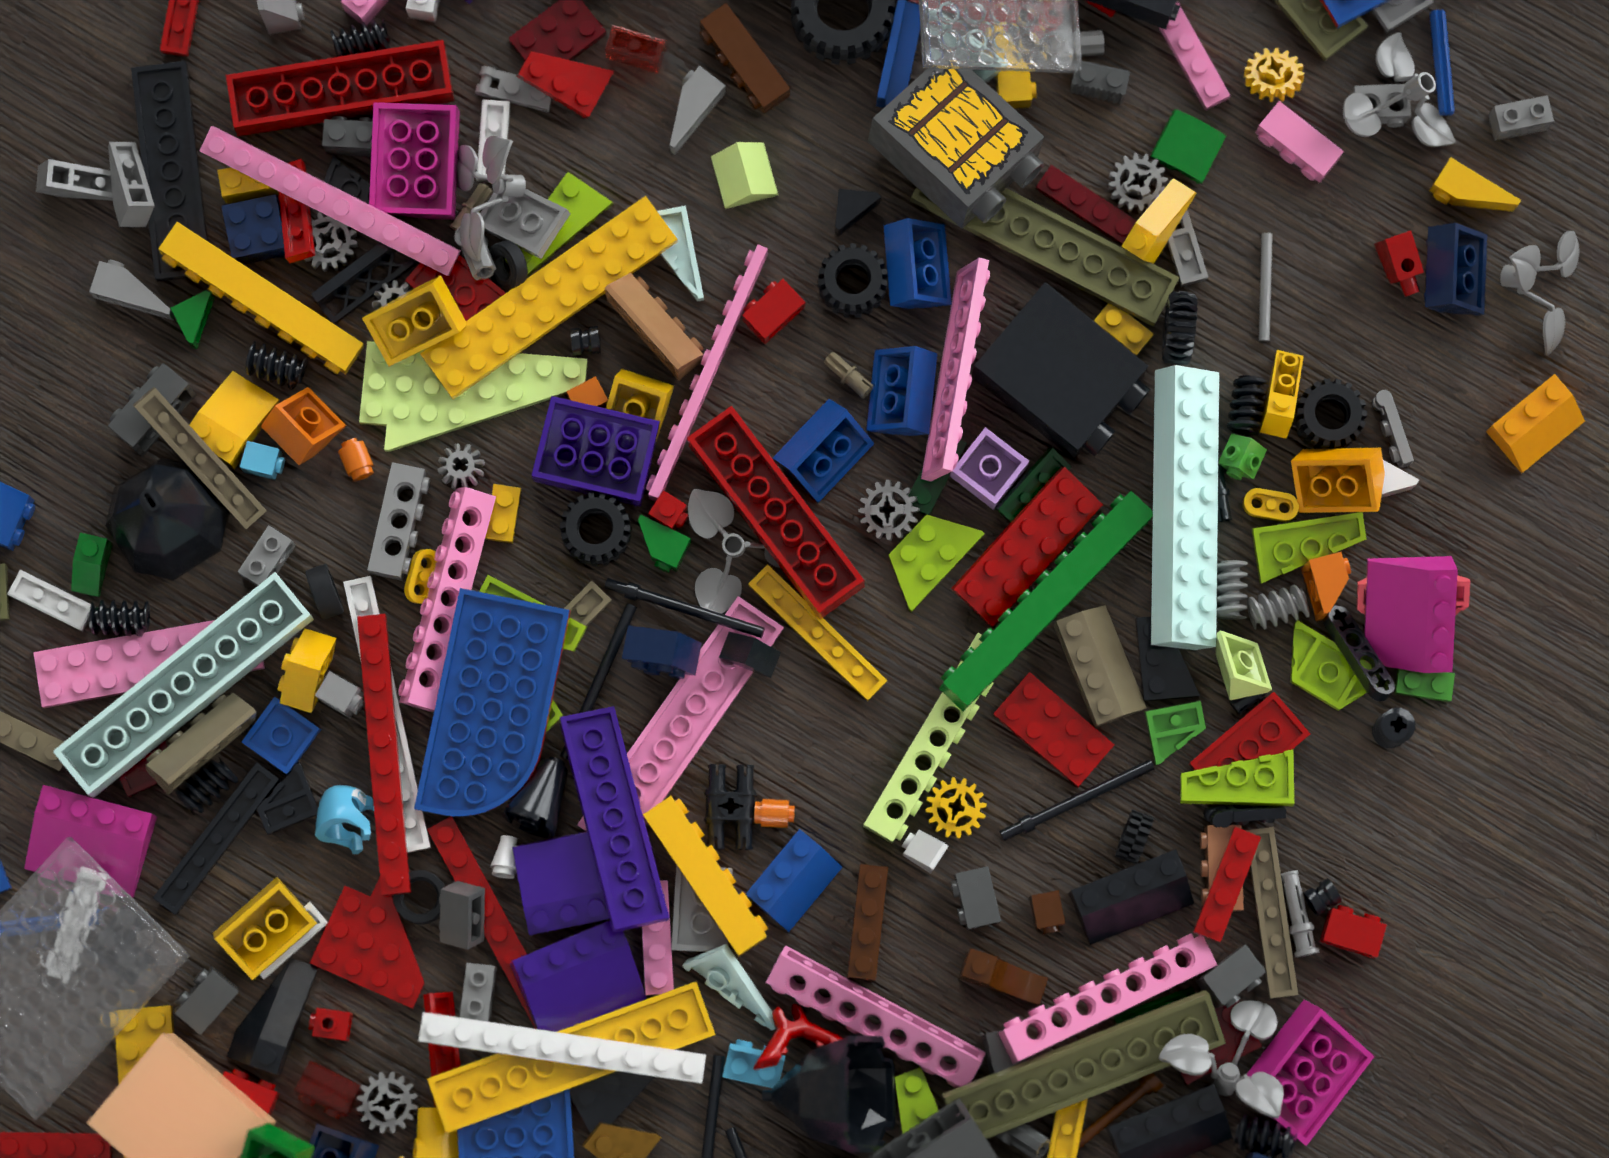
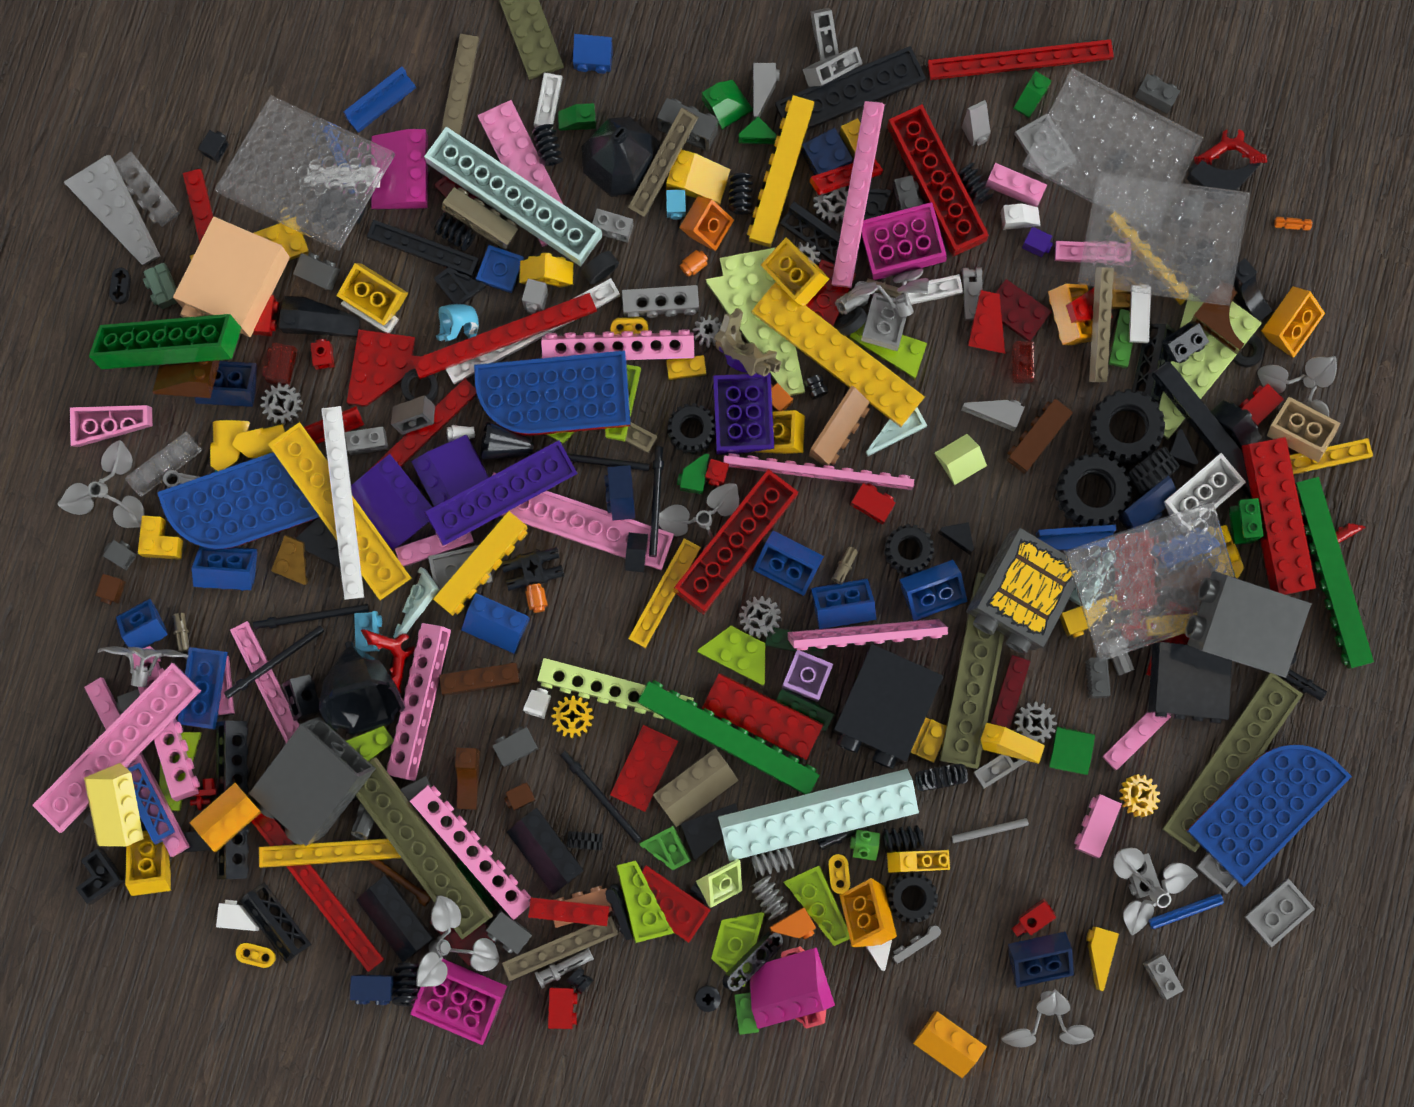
camera: 75 degrees right, 0 degrees up
none -> green slope [702,80,753,130]
none -> dark tan hips [714,308,781,377]

